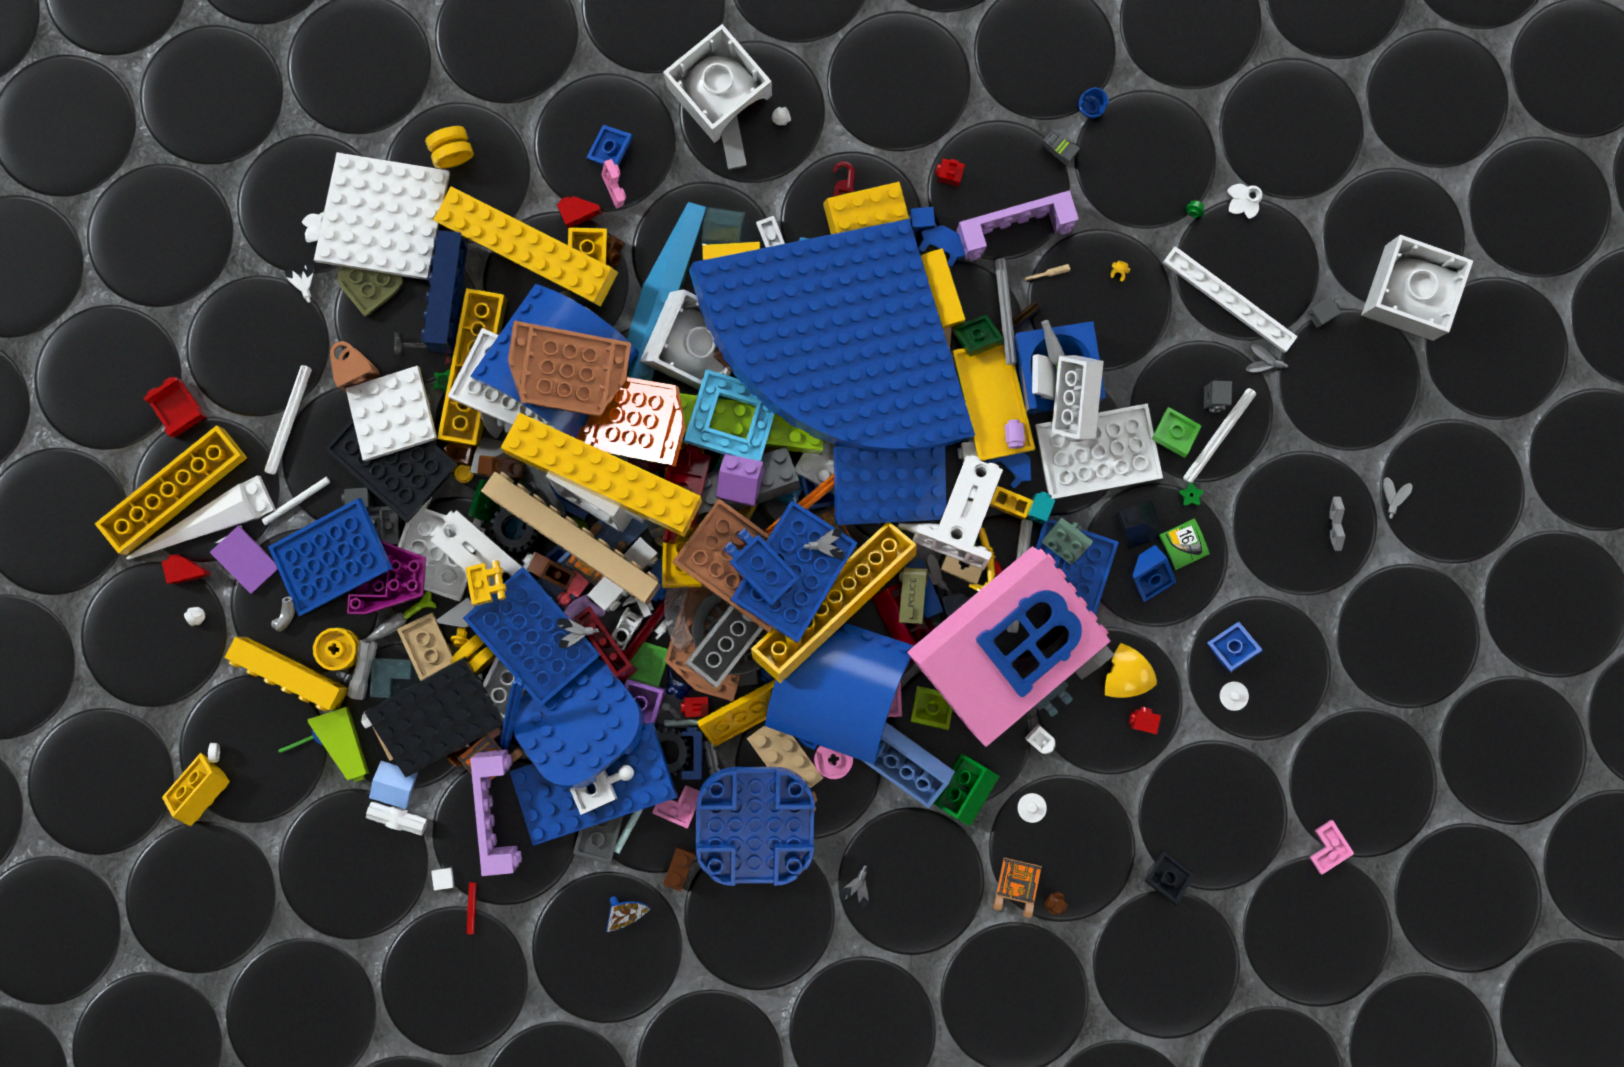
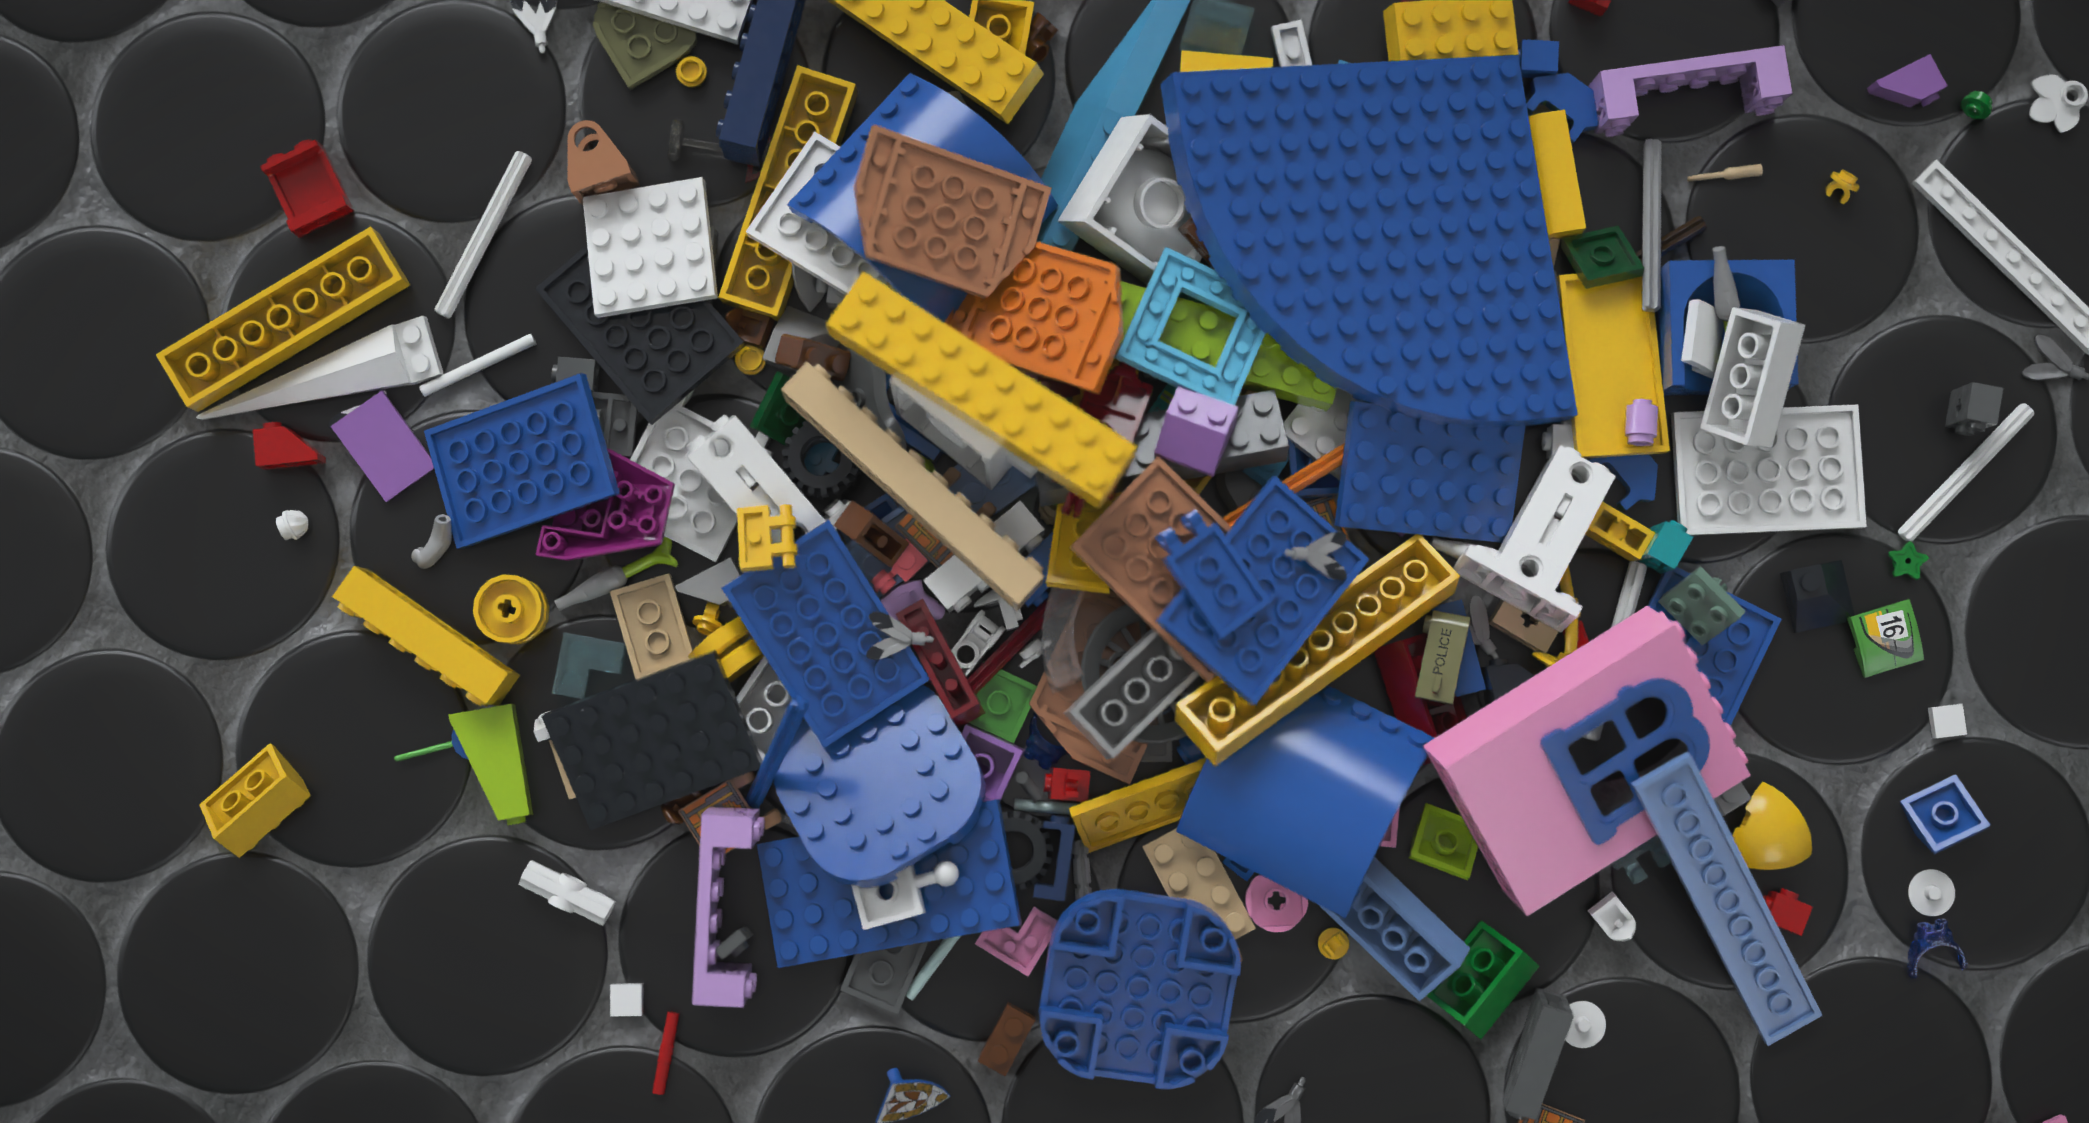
camera: 10 degrees right, 0 degrees up
white tile [208,743,220,763] -> none
light grey axle [347,639,378,700] -> none
light blue slope [369,761,418,809] -> none
green plate [433,369,450,394] -> none
blue slope [1133,545,1176,602] -> none
bright green plate [1151,407,1201,458] -> none
none -> yellow plate [676,56,707,87]
none -> dark grey plate [716,926,754,959]
none -> yellow plate [1318,928,1349,959]
none -> dark grey slope [1503,987,1574,1120]
none -> medium blue plate [1631,752,1823,1046]
none -> medium lavender slope [1867,54,1947,107]
none -> clear blue helmet [1908,919,1968,979]
none -> white tile [1928,704,1967,738]

